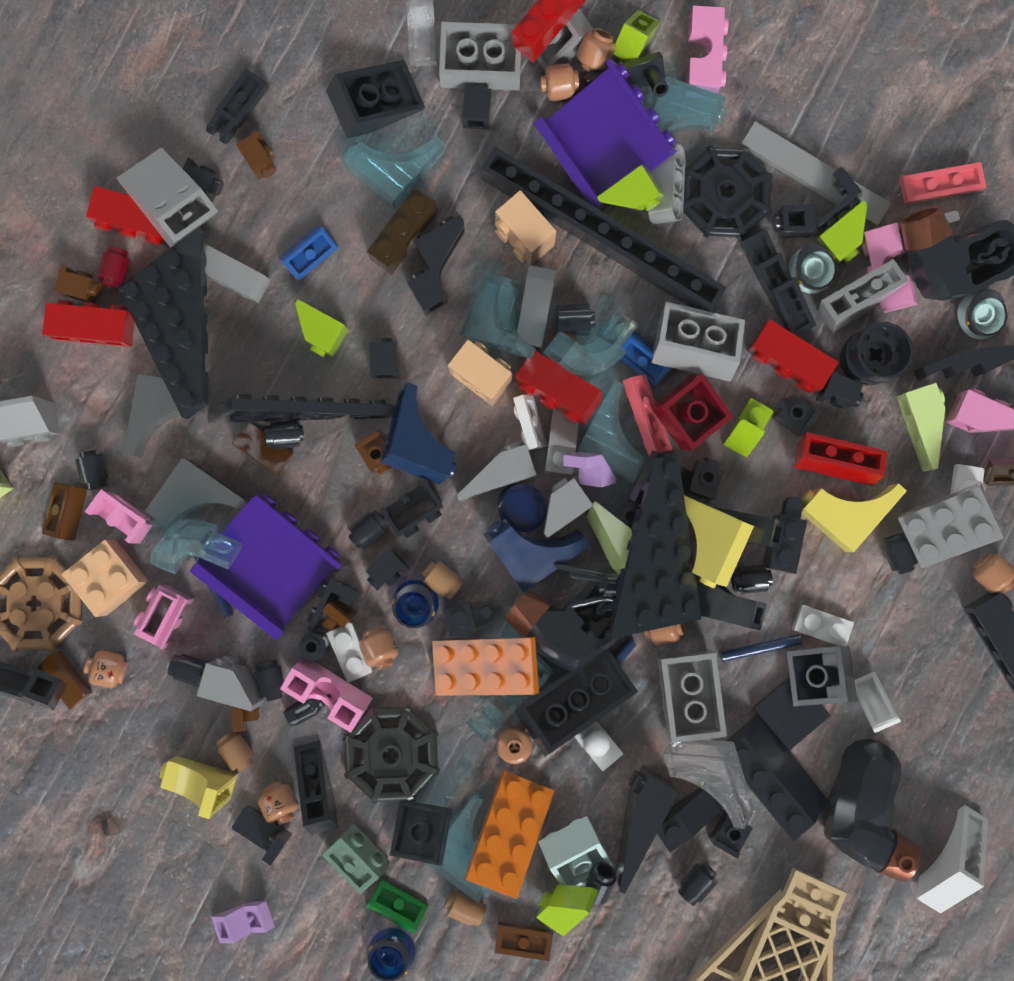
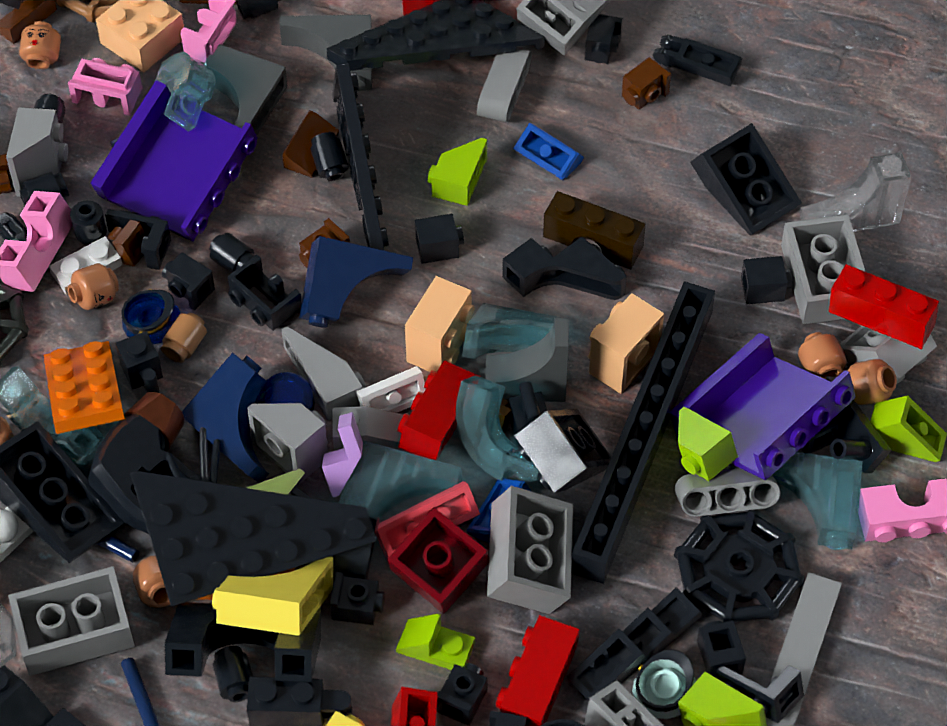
camera: 80 degrees right, 30 degrees down
clear light blue arch [343,135,445,210] -> none
none -> slope [514,409,611,493]

